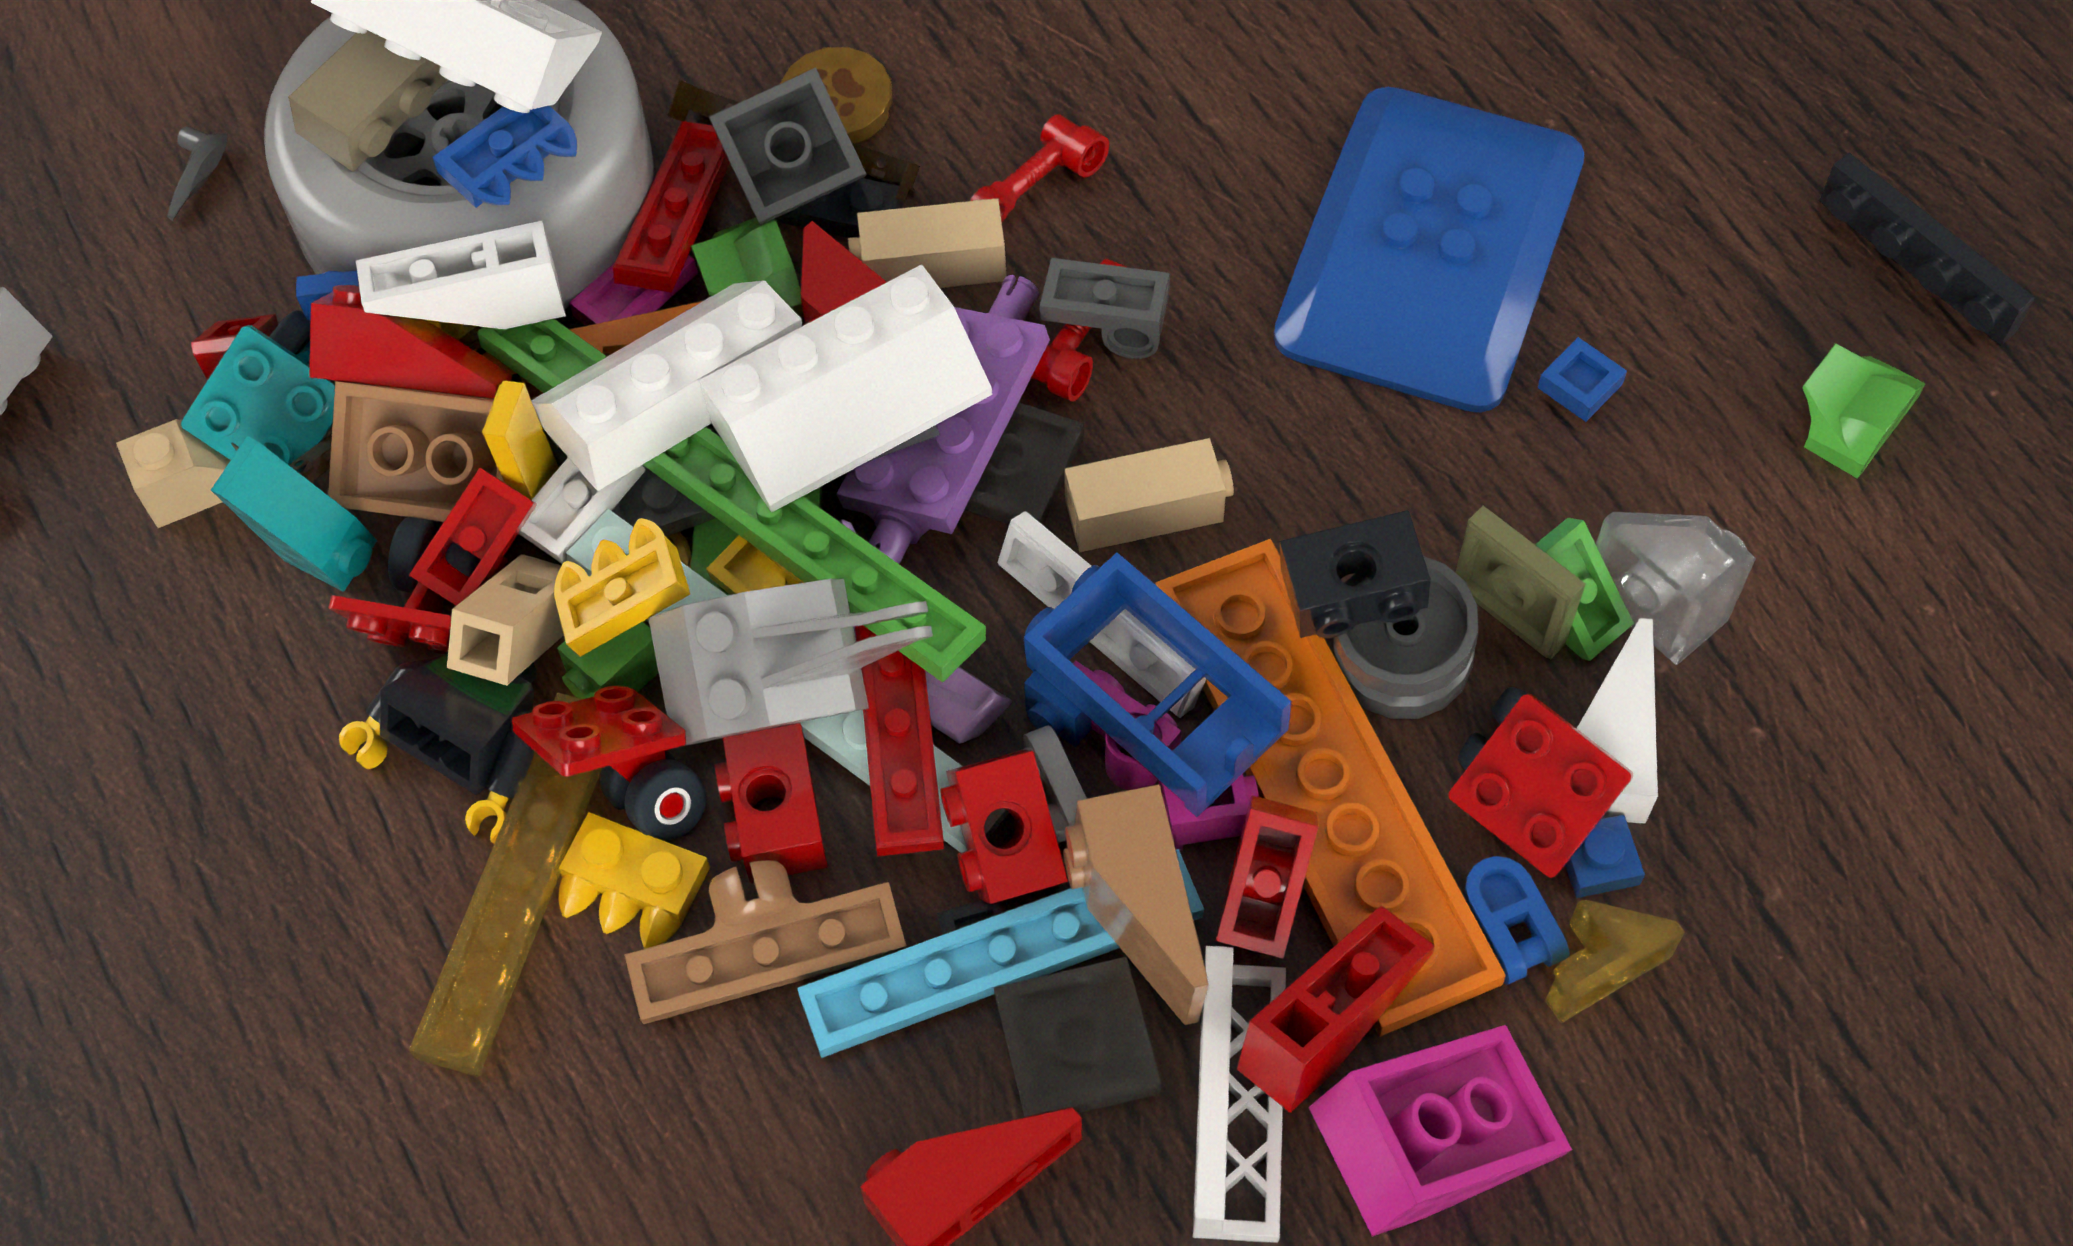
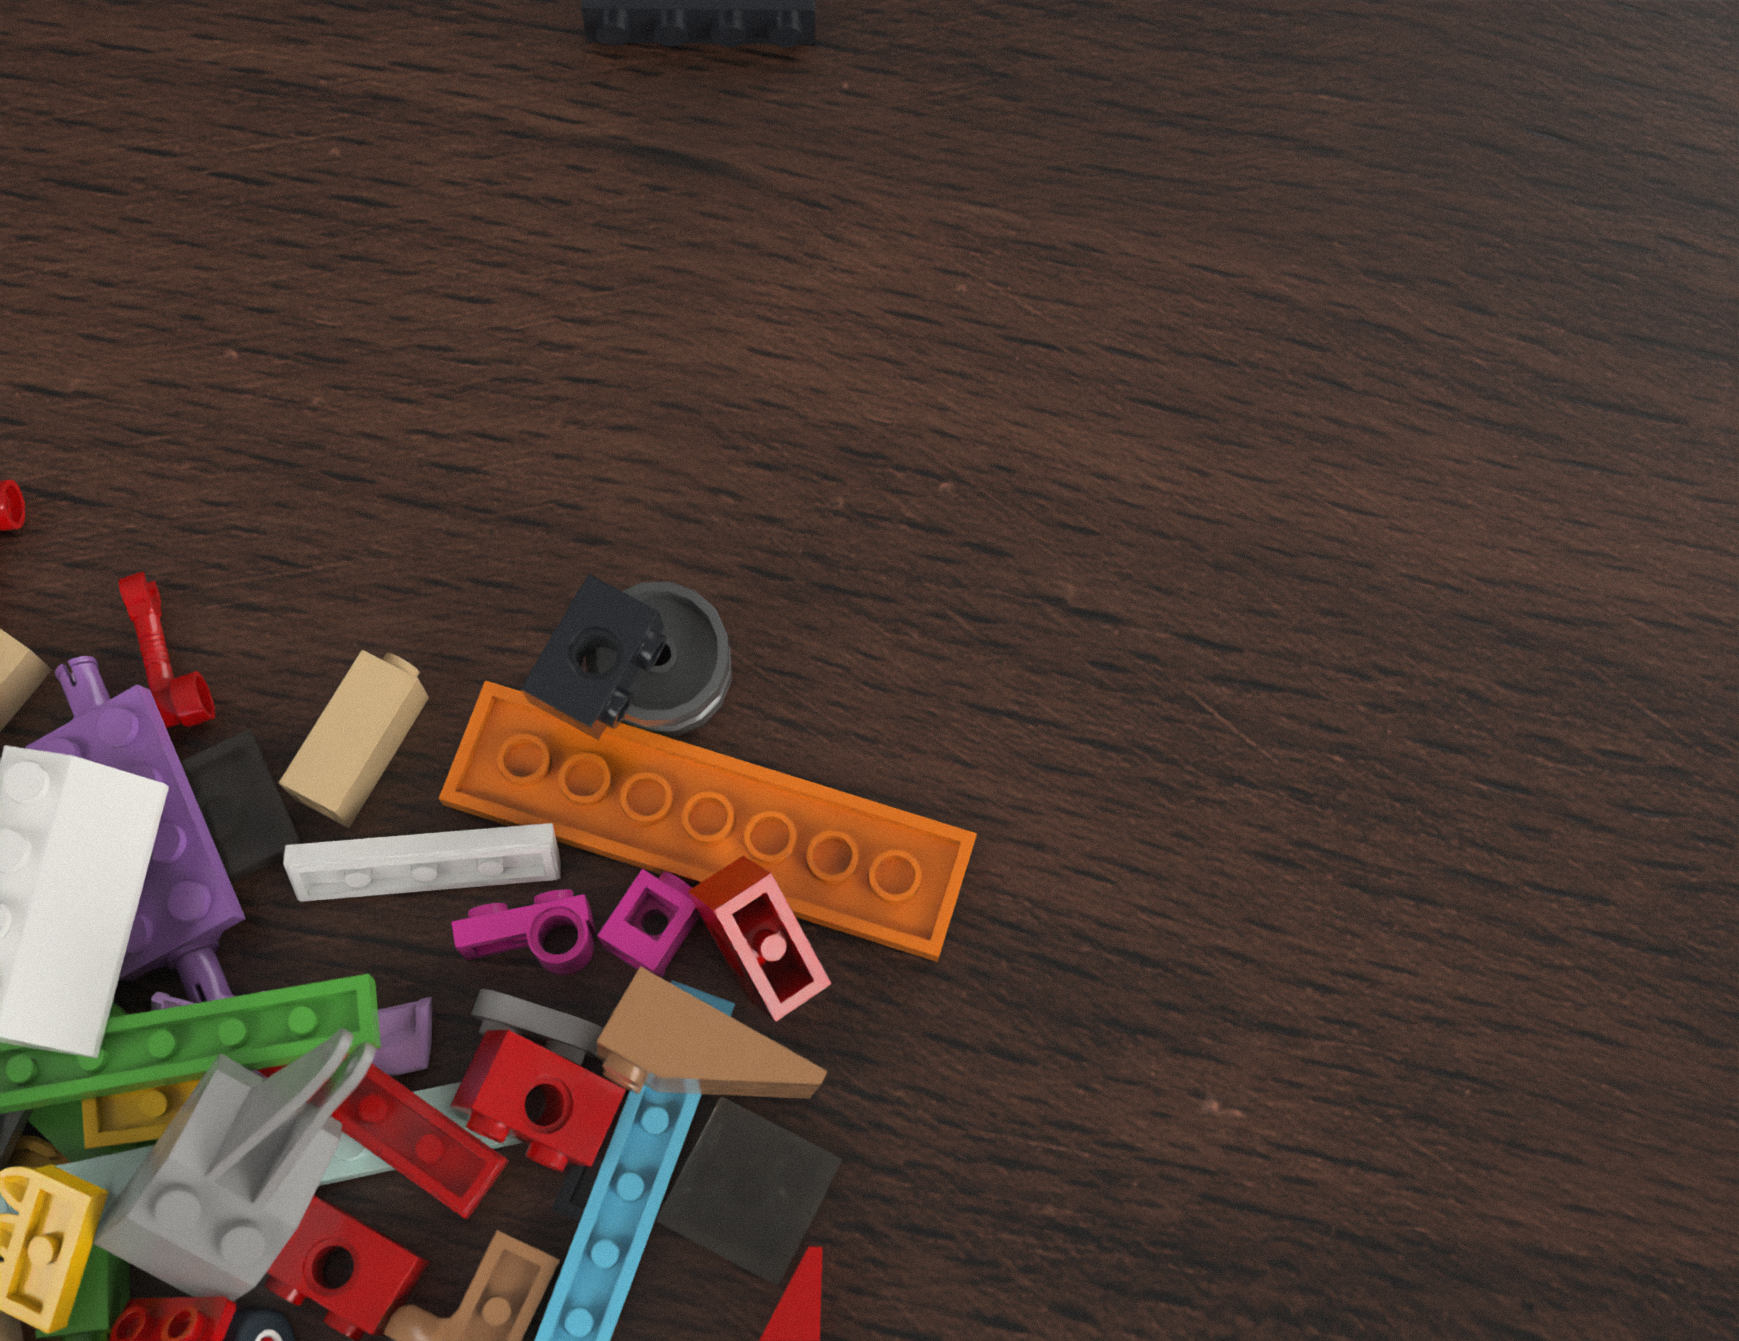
camera: 55 degrees left, 10 degrees up
blue door [1024,553,1291,817] -> none
blue plate [1024,670,1092,748] -> none
dark grey plate [1039,258,1170,359] -> none
white fence [1193,946,1286,1243] -> none
red slope [1237,905,1435,1113] -> none
blue wedge [1274,87,1584,413] -> none
dark pink slope [1309,1025,1572,1237] -> none
red plate [1448,687,1633,878] -> none
olive tile [1455,505,1586,660] -> none
blue plate [1463,856,1570,985] -> none
bright green slope [1535,518,1634,661] -> none
blue plate [1537,337,1627,422] -> none
clear yellow slope [1545,900,1685,1023] -> none
blue plate [1565,815,1645,898] -> none
white slope [1577,618,1658,824] -> none
clear slope [1596,512,1756,666] -> none
bright green slope [1802,344,1925,479] -> none

